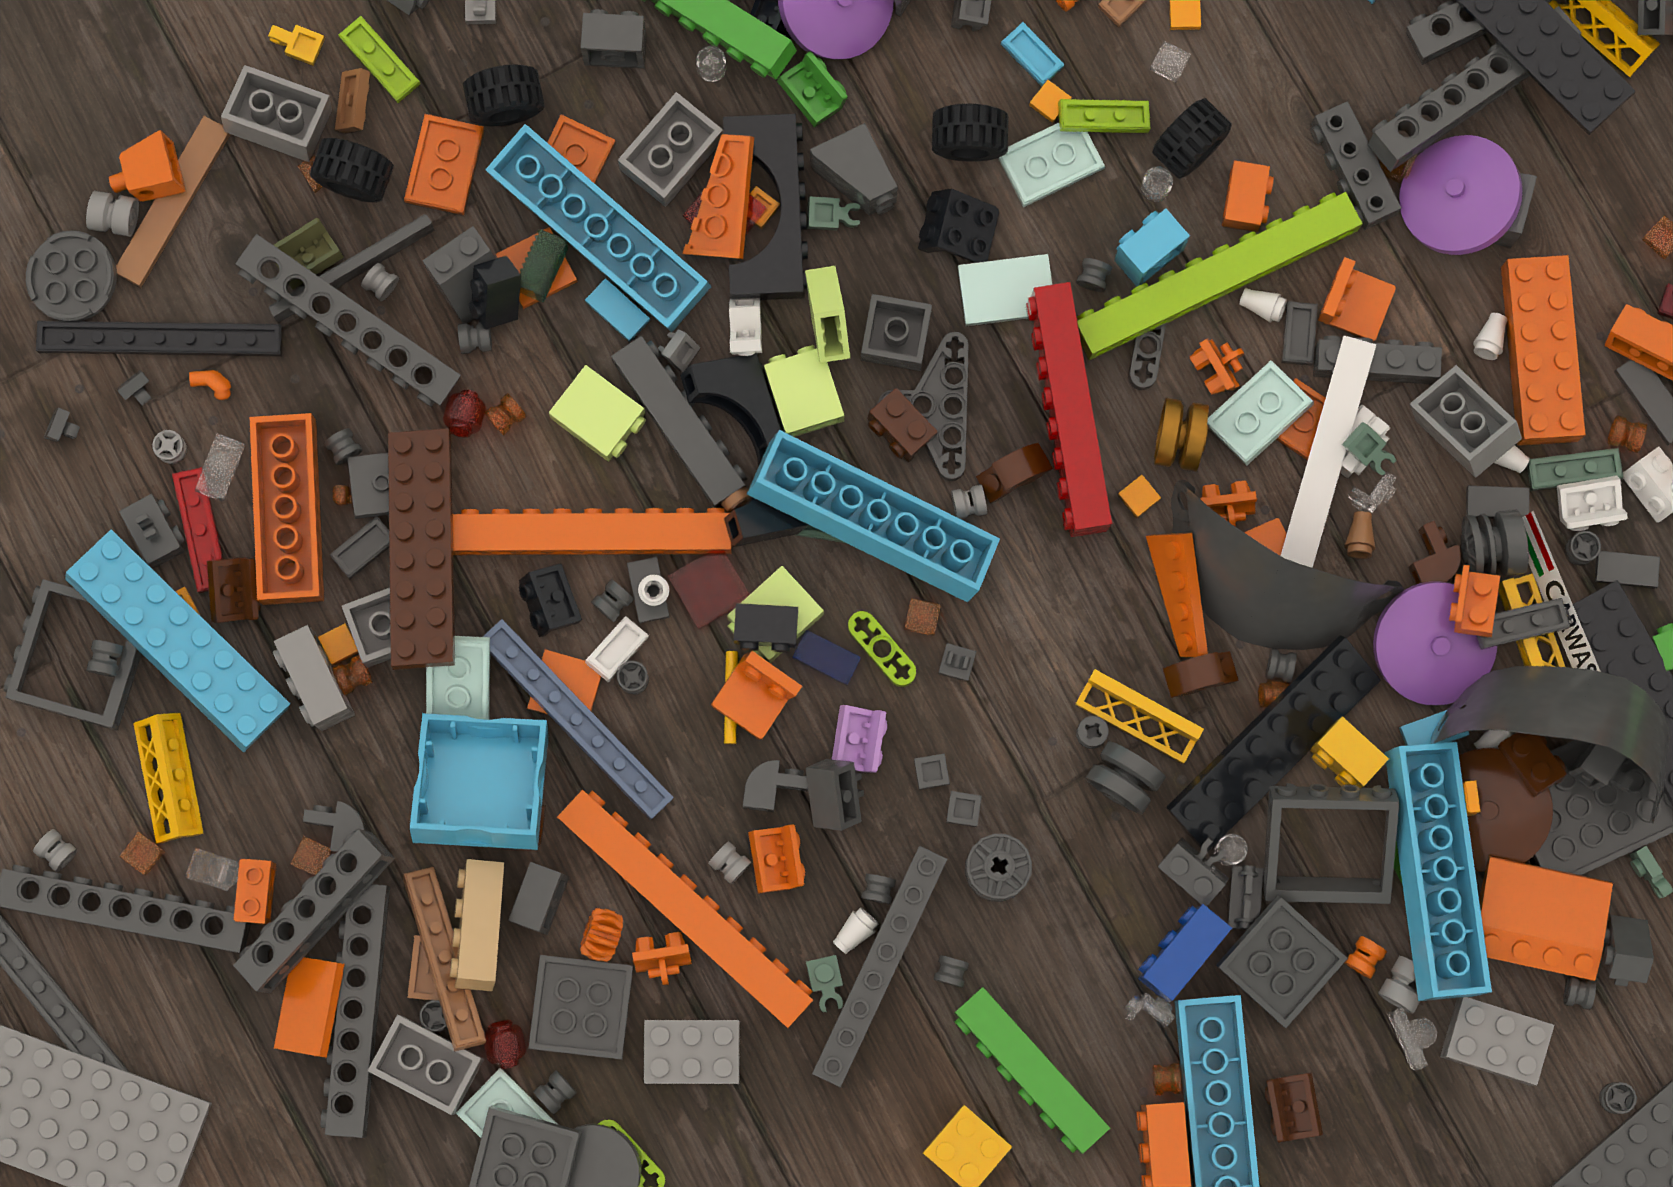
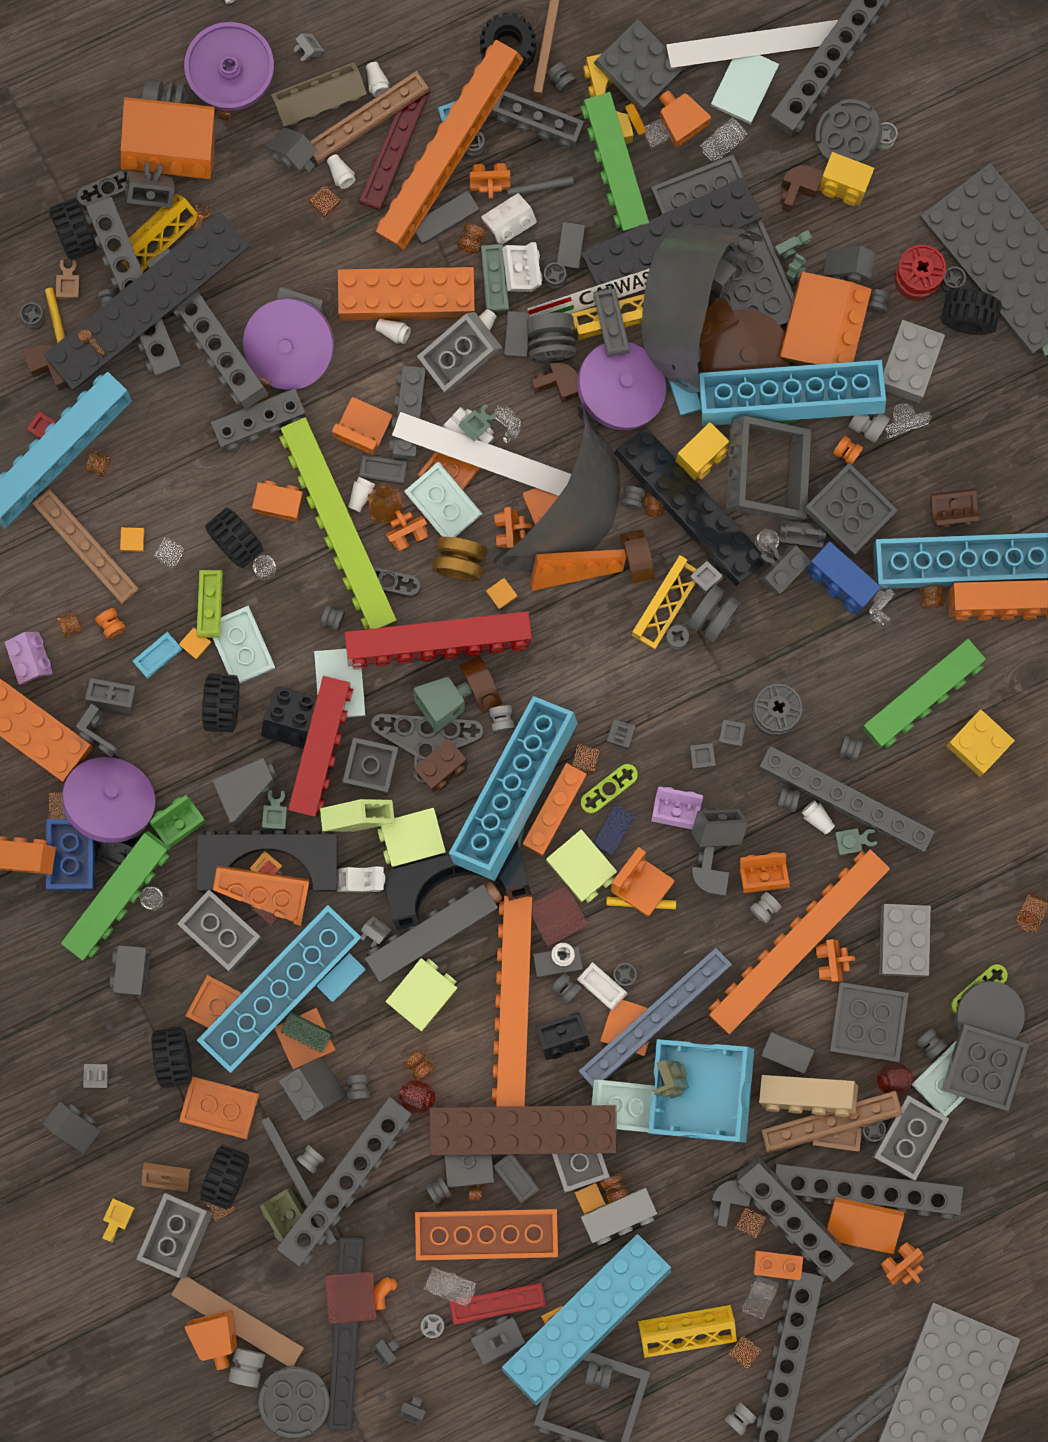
camera: 90 degrees left, 0 degrees up
reddish brown bracket [207,557,261,623] -> none
lime tile [338,16,420,103] -> none
black brick [469,256,521,330] -> none
orange gear [580,908,623,962] -> none
black brick [734,603,798,652] -> none
medium azure brick [1114,208,1190,287] -> none
medium nougat cone [1345,511,1375,559] -> none
orange bracket [1449,565,1500,638] -> none
light orange tile [1463,780,1480,816] -> none
none -> clear orange hand [193,203,210,232]
none -> red brick [288,676,354,817]
none -> clear red tile [326,1272,376,1324]
none -> clear orange panel [368,486,403,524]
none -> sand green torso [414,677,472,732]
none -> orange brick [522,763,587,858]
none -> olive bracket [653,1060,689,1099]
none -> light grey tile [691,561,723,594]
none -> sand green plate [786,253,807,285]
none -> orange hips [881,1242,925,1285]
none -> red wheel [894,245,946,301]
none -> black tyre [941,289,1002,335]

